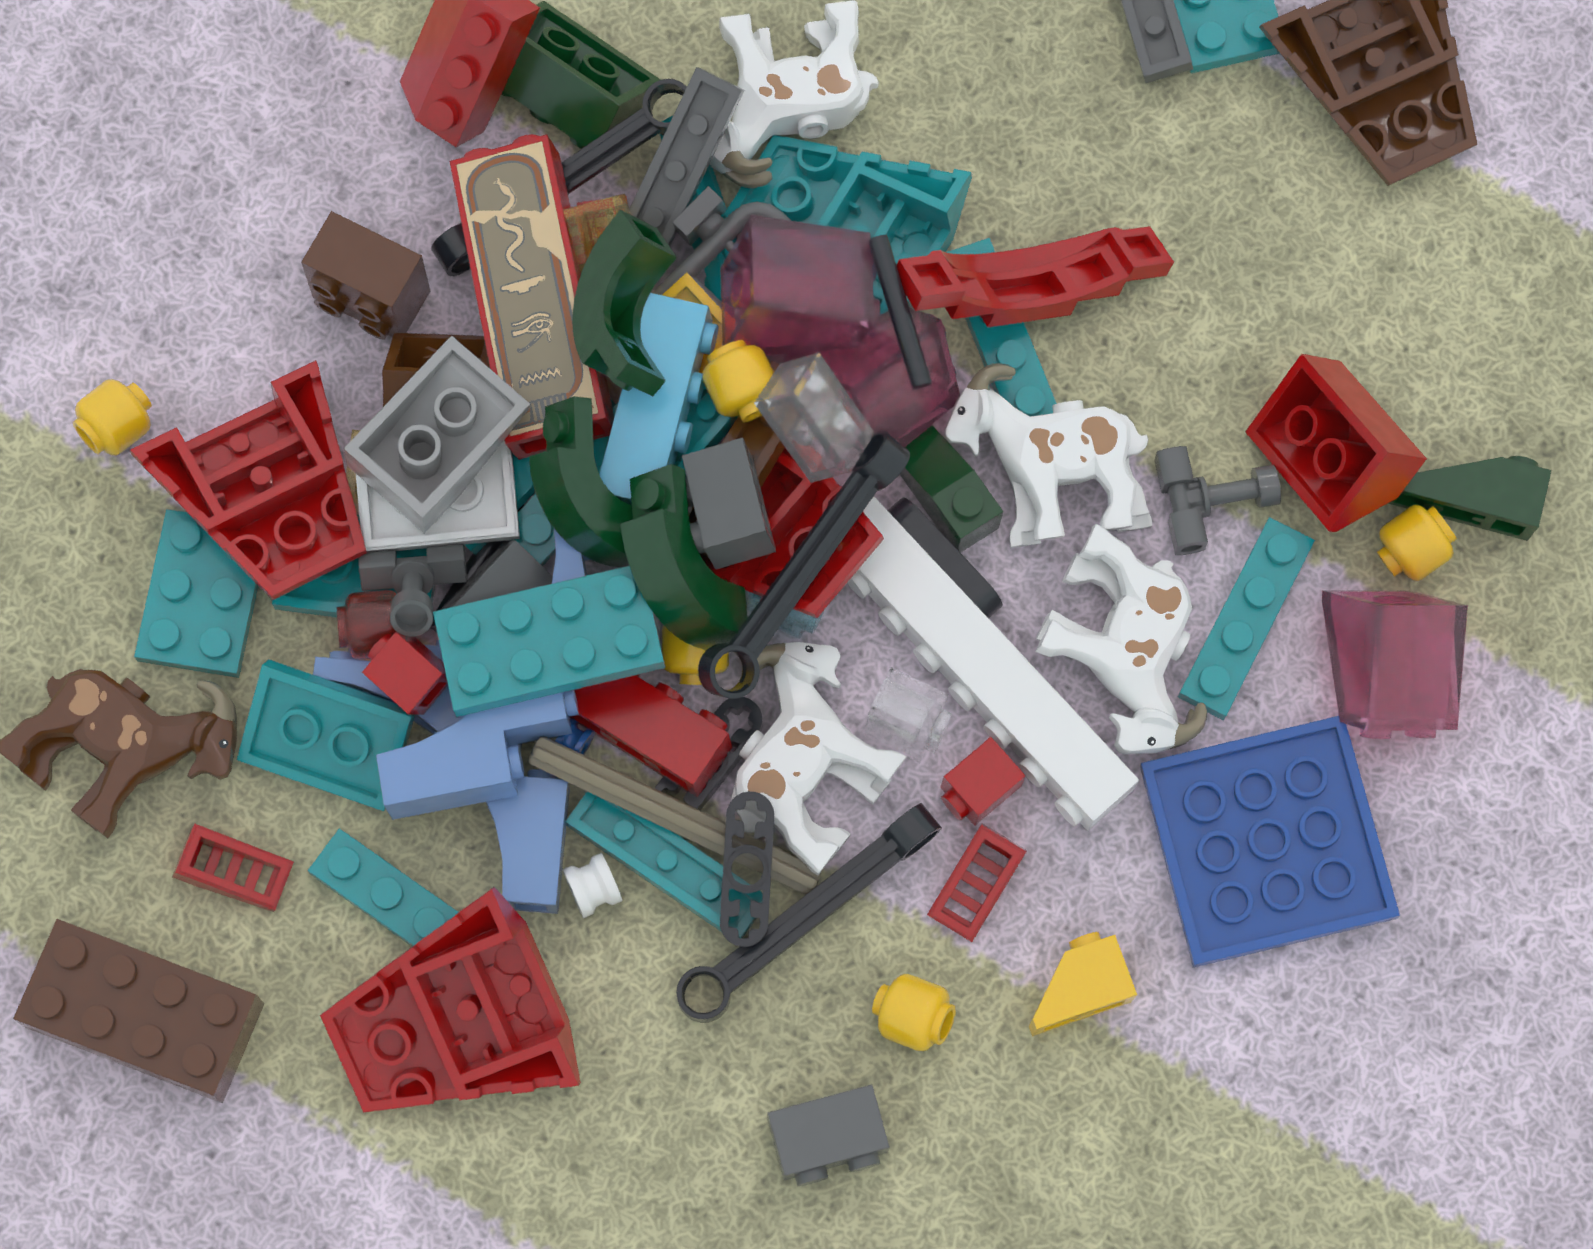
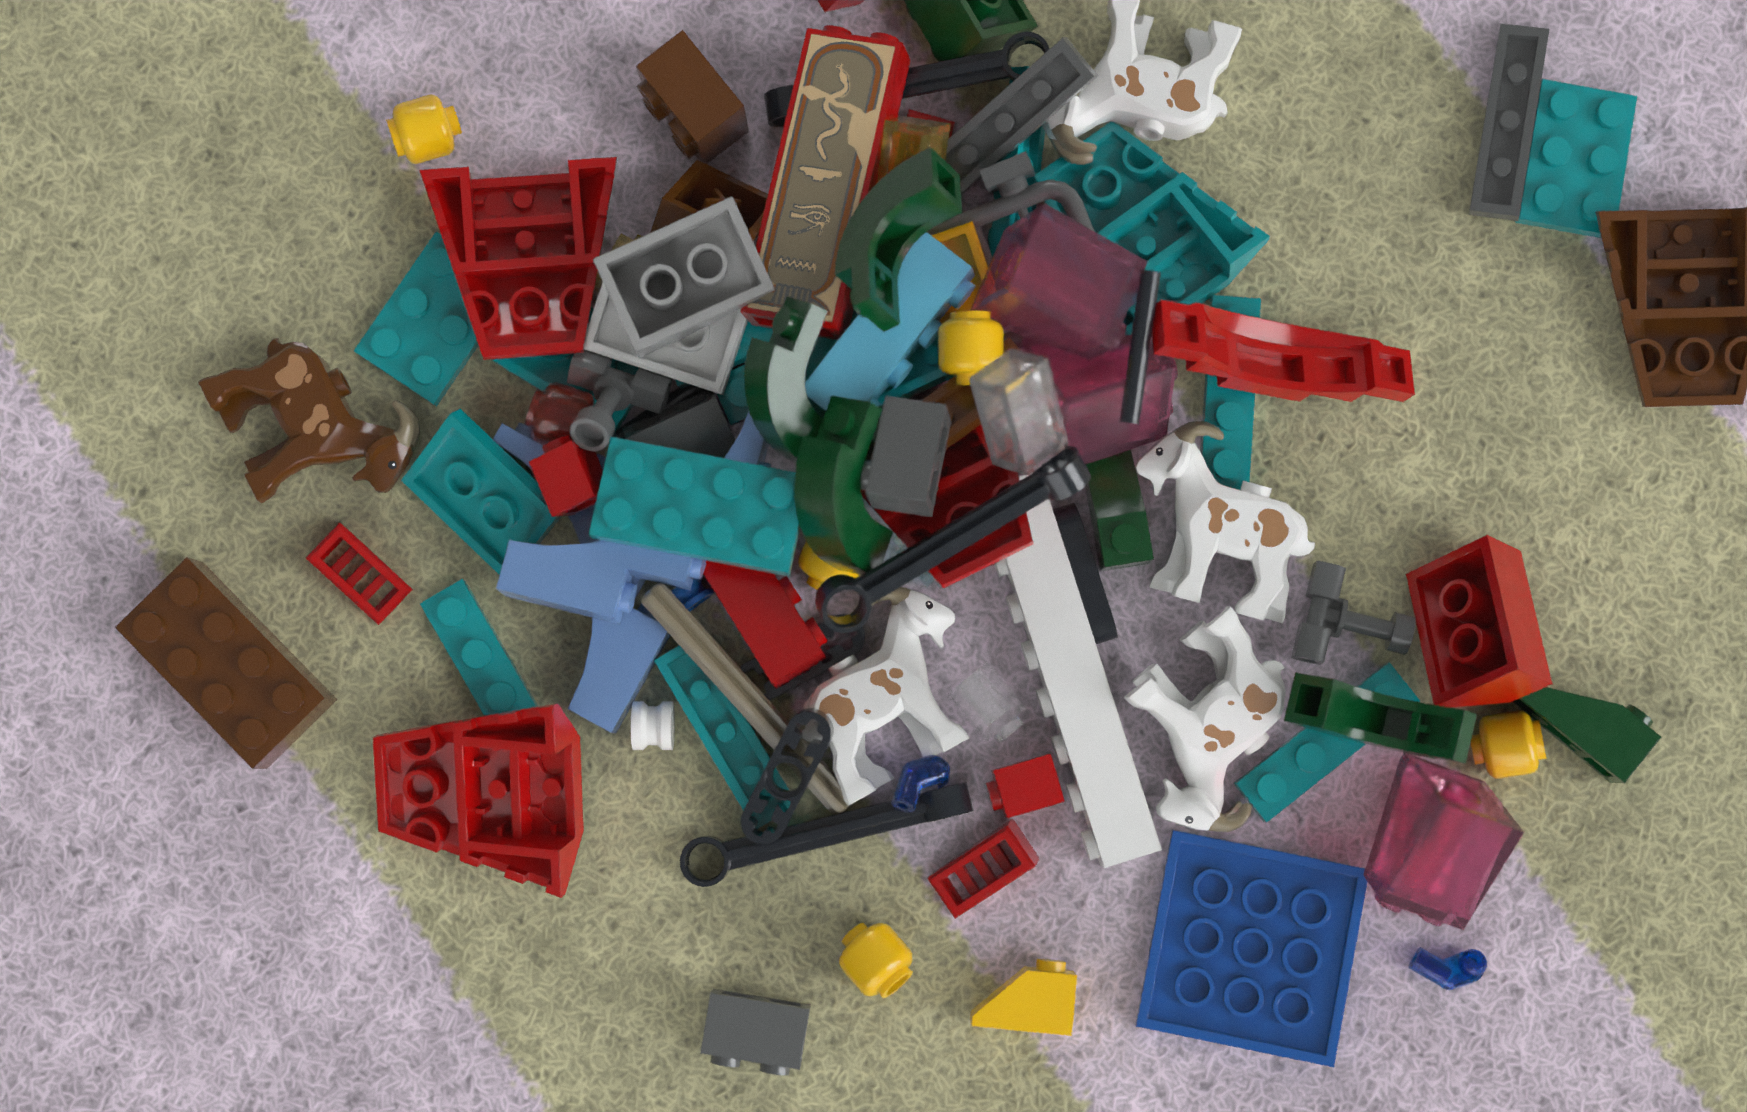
camera: 30 degrees right, 10 degrees up
none -> clear blue arm [891,755,950,813]
none -> dark green arch [1284,672,1477,764]
none -> clear blue arm [1408,947,1488,990]

